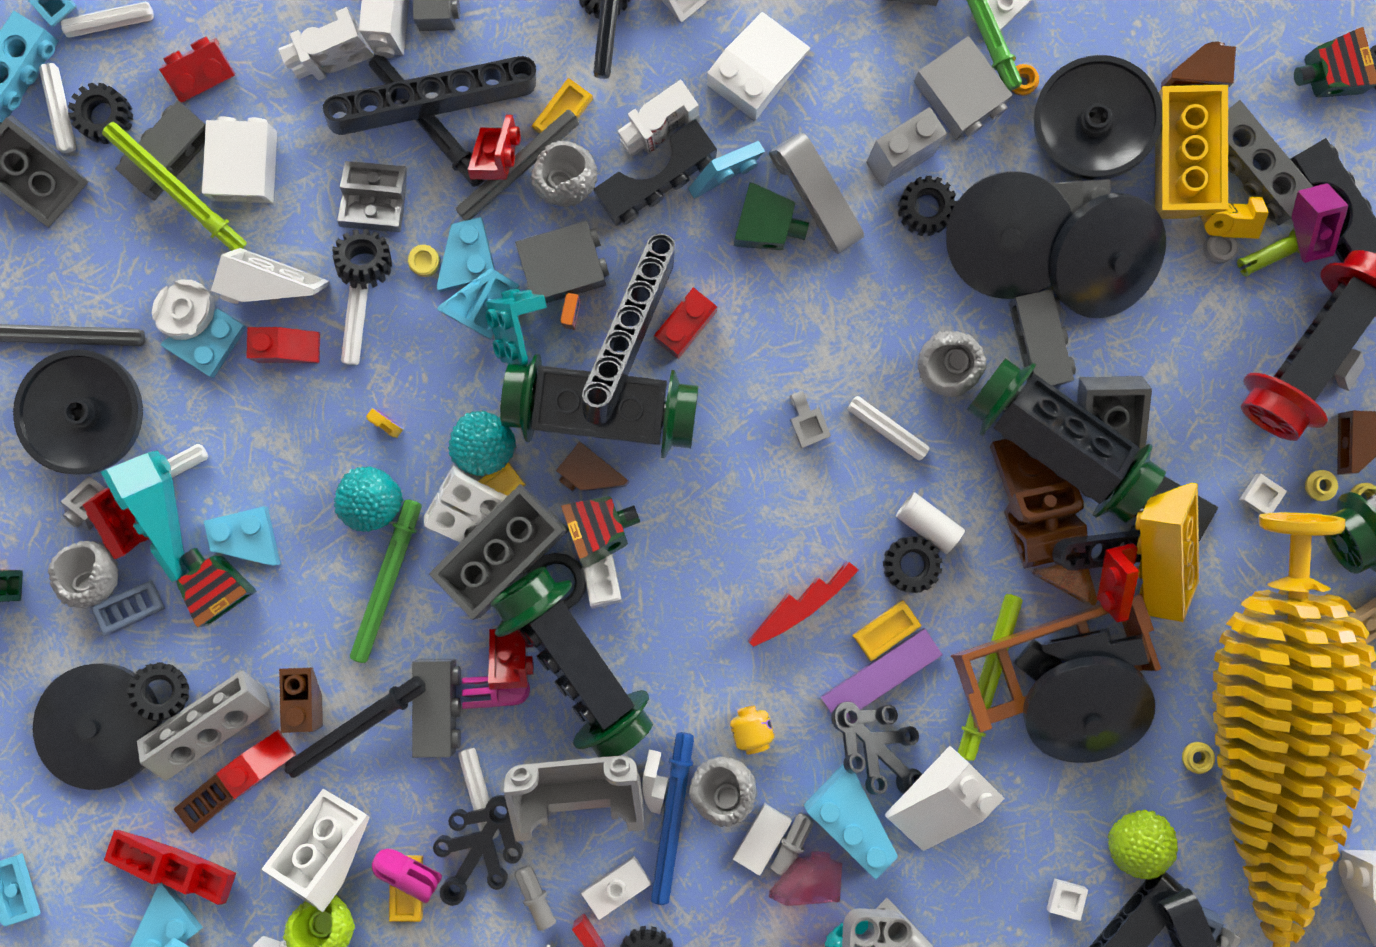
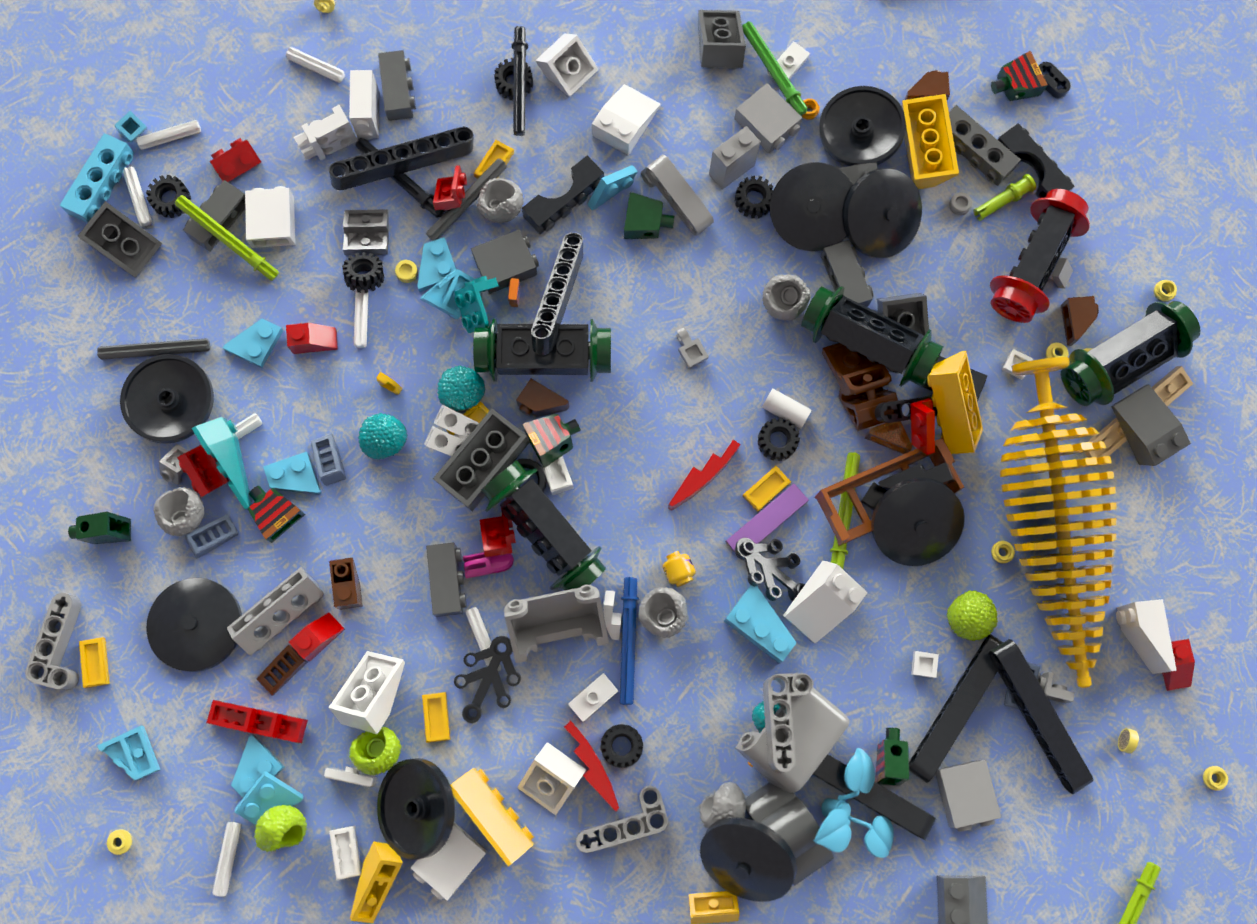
camera: 15 degrees left, 10 degrees down
black tyre [127,662,189,721] -> none
white tile [152,279,215,340] -> none
white slope [211,248,329,304] -> none
black axle [284,676,426,778] -> none
bright green axle [350,499,422,663] -> none
dark pink arm [372,849,442,903] -> none
light grey axle [515,865,556,931] -> none
white hips [618,79,700,157] -> none
red brick [654,287,717,360] -> none
white tile [733,803,792,876] -> none
clear pink slope [769,851,842,906] -> none
light grey axle [770,813,813,877] -> none
white axle [847,396,930,460] -> none
yellow leg [1200,197,1269,239] -> none
magenta slope [1291,183,1348,263] -> none
none -> sand blue slope [311,434,346,486]

